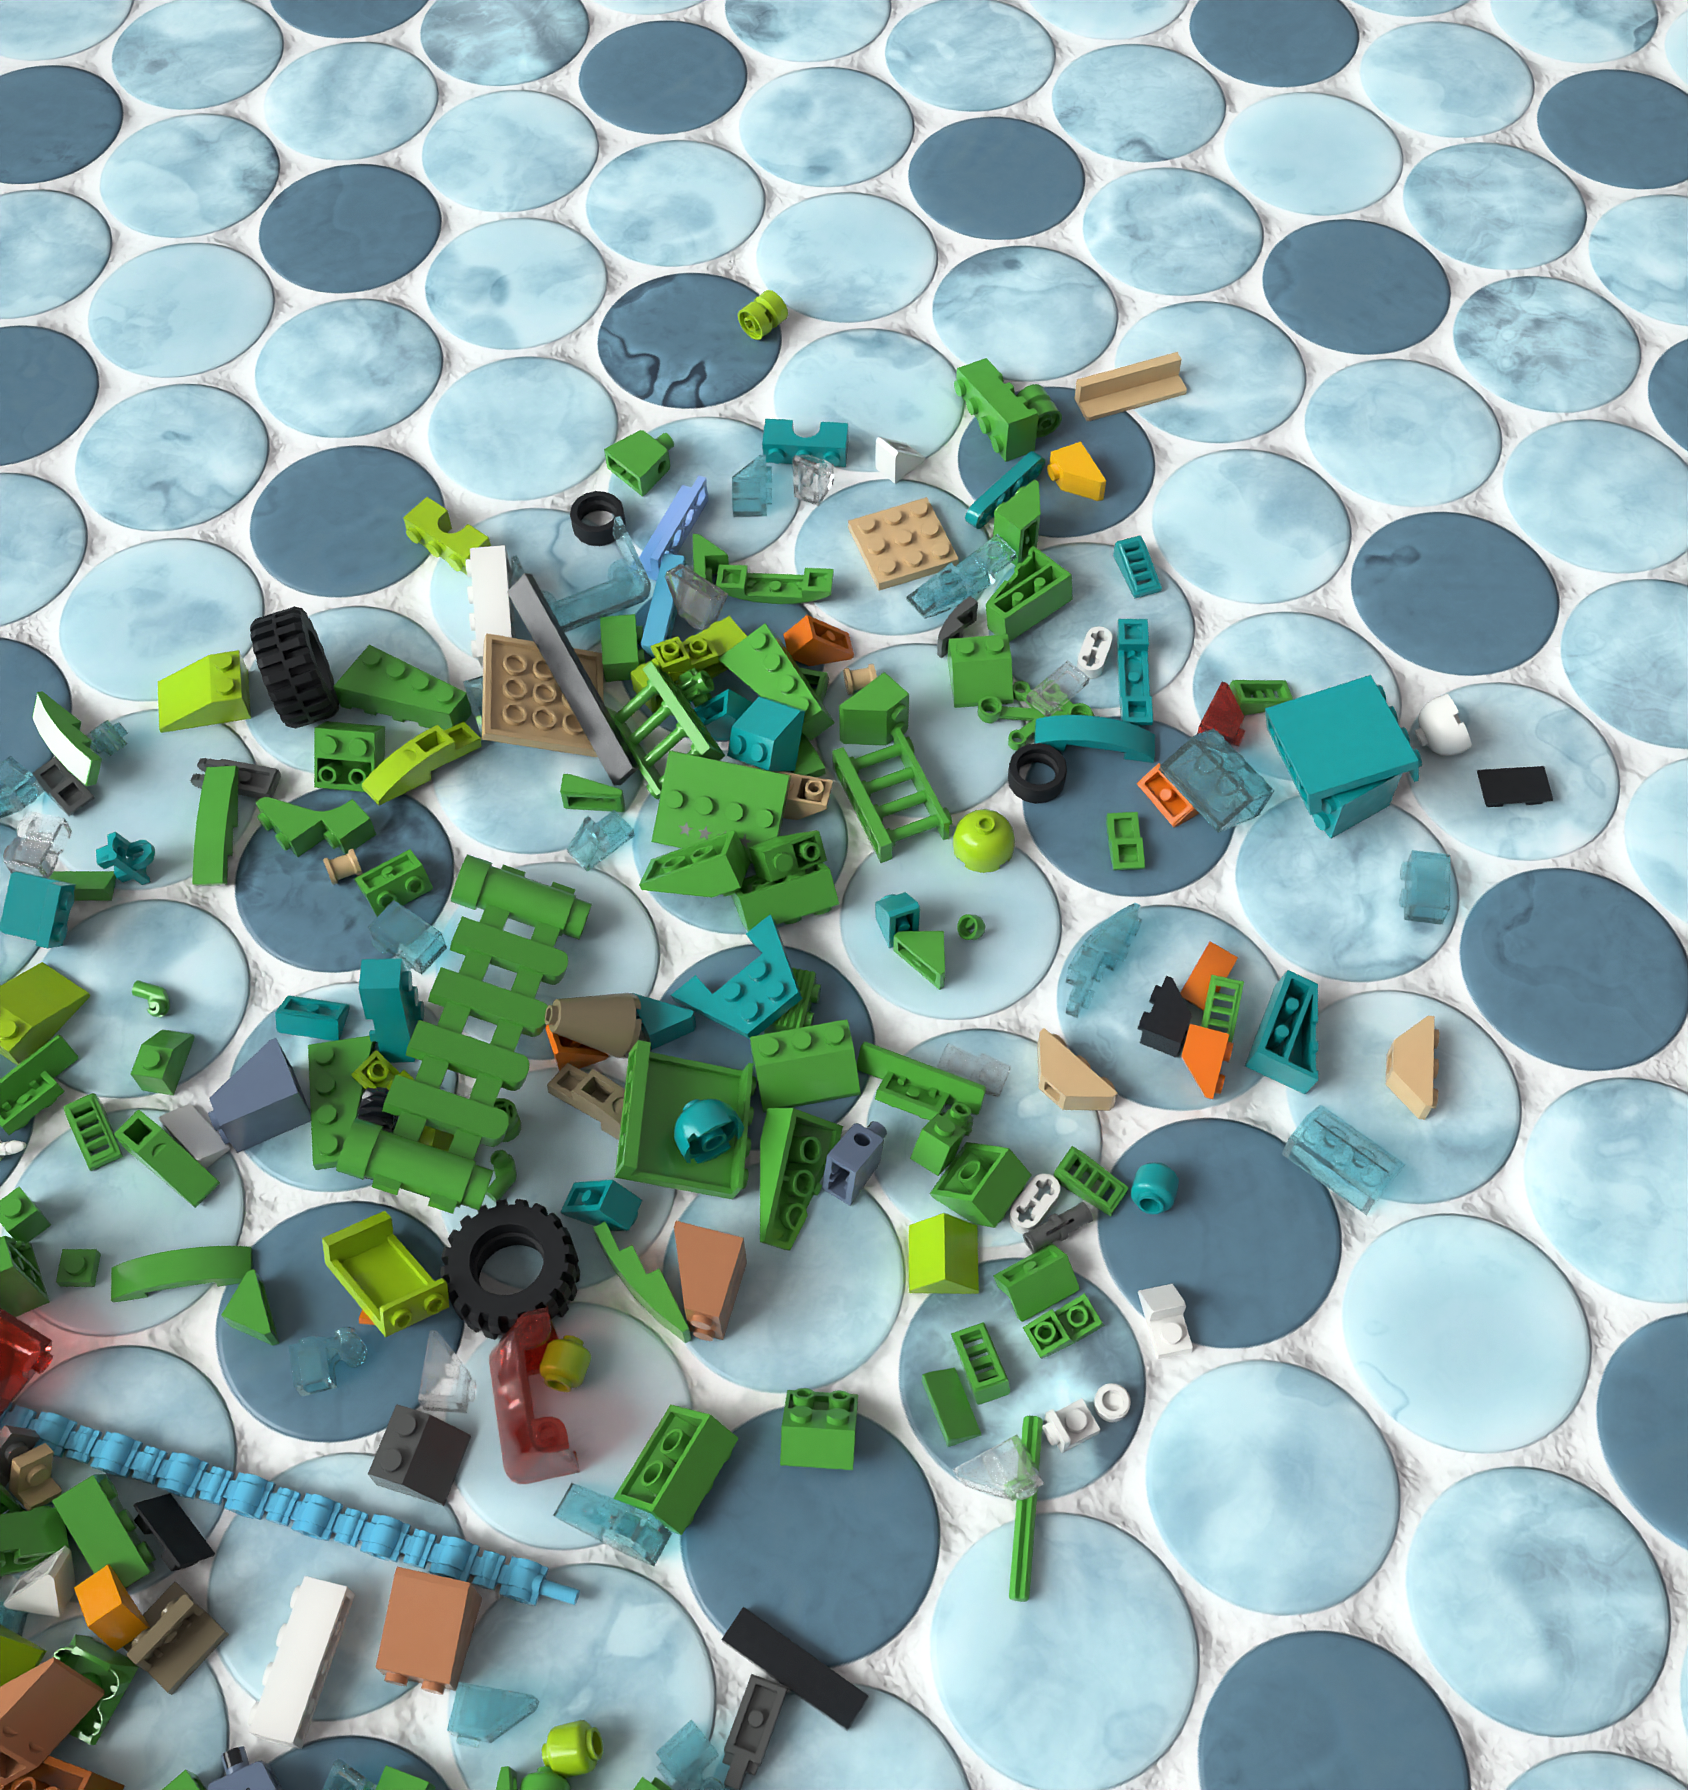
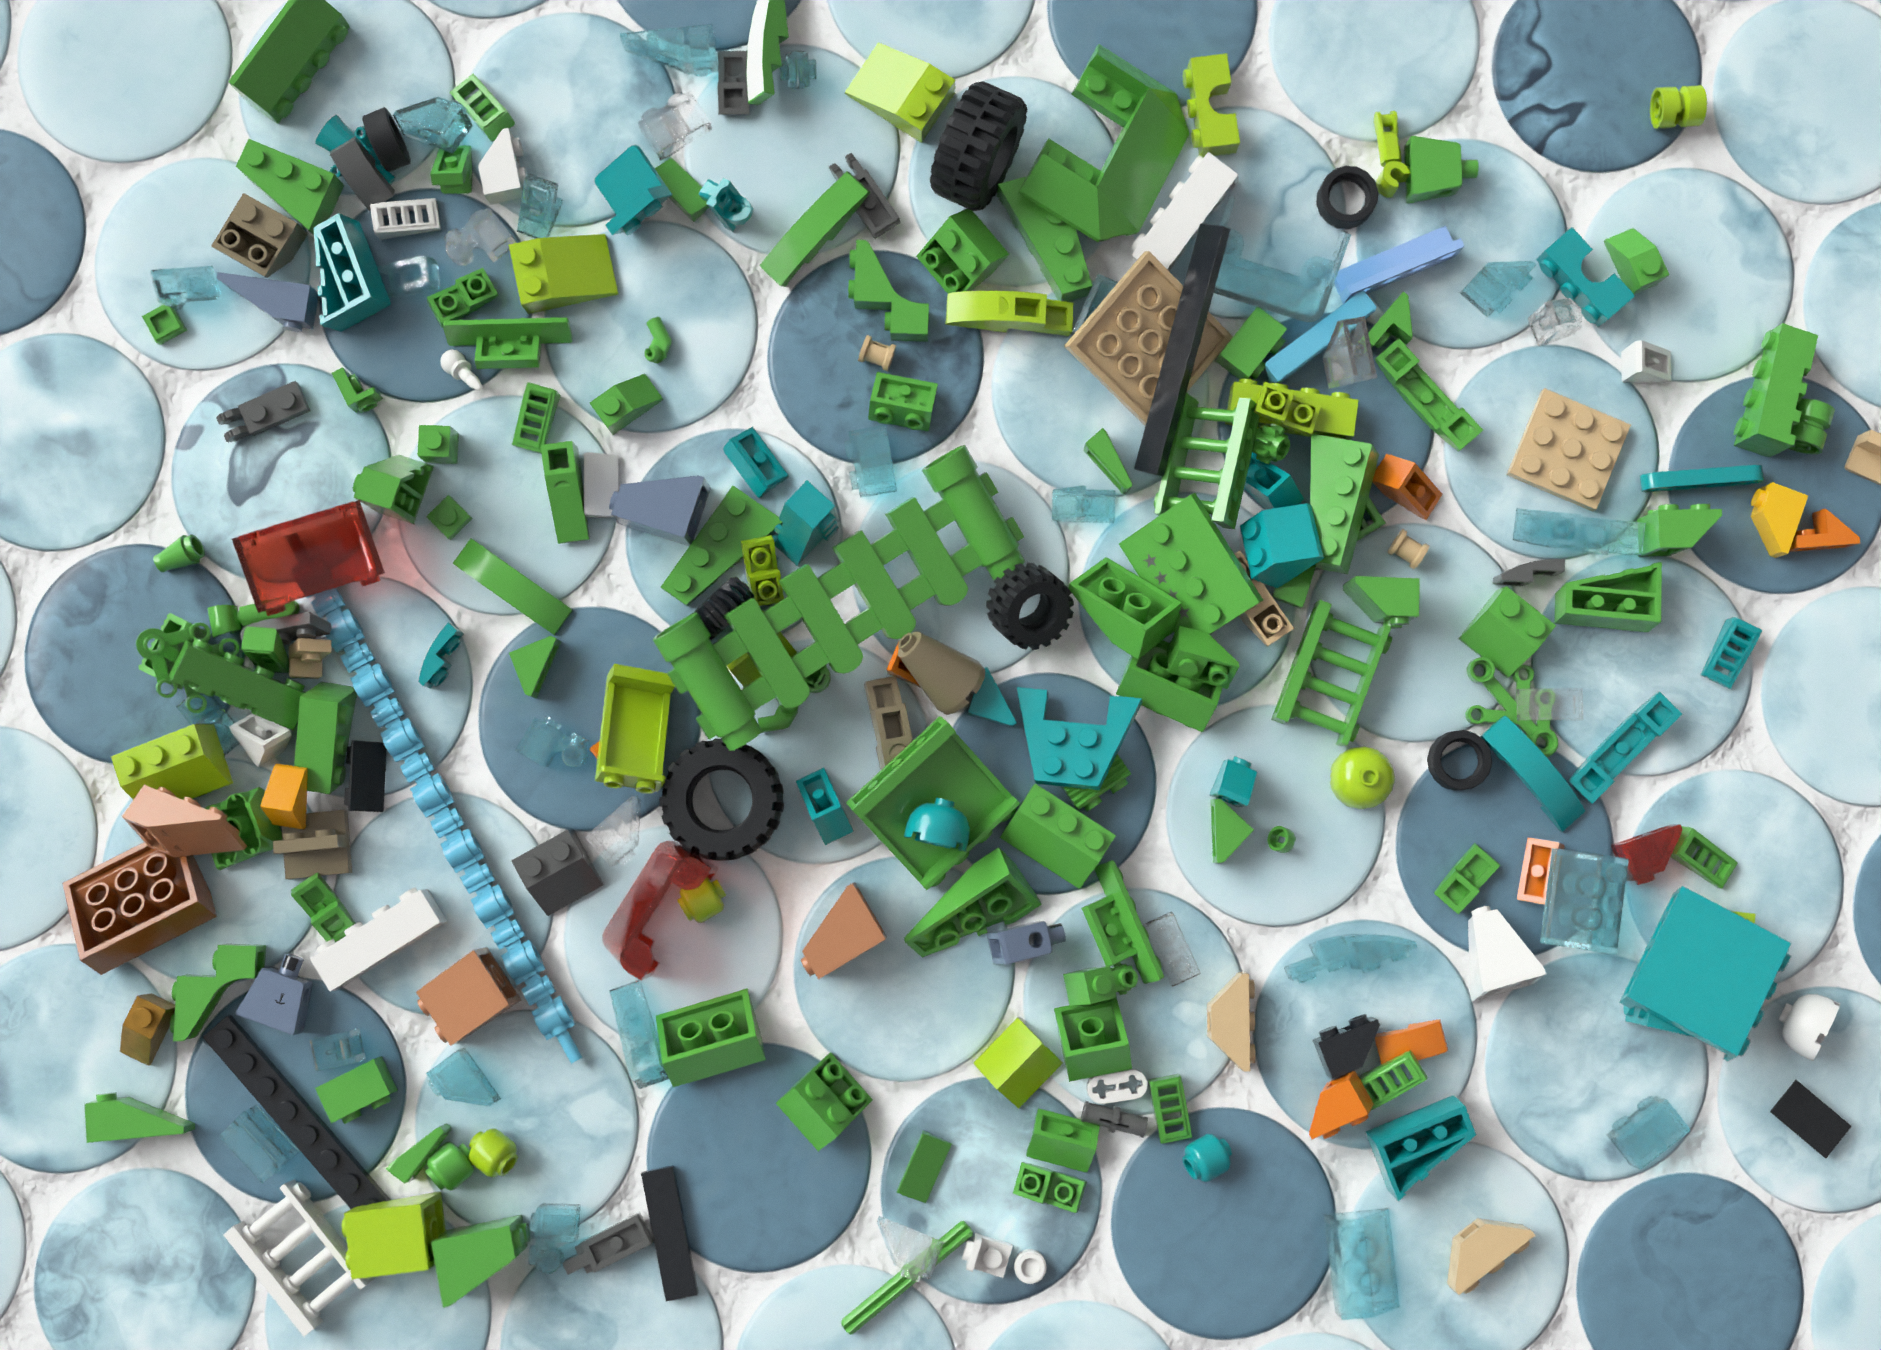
camera: 40 degrees right, 25 degrees up
bright green slope [593,1222,691,1343] -> none
bright green slope [951,1322,1010,1405] -> none
white beam [1077,626,1113,679] -> none
white slope [1138,1284,1193,1359] -> none
none -> bright green slope [291,872,356,942]
none -> teal slope [418,622,464,688]
none -> black tyre [986,562,1074,650]
none -> bright green slope [1018,44,1190,242]
none -> lime piece [1373,110,1410,198]
none -> white slope [1468,906,1546,1002]
none -> bright green slope [1604,228,1670,294]
none -> orange slope [1789,509,1860,552]

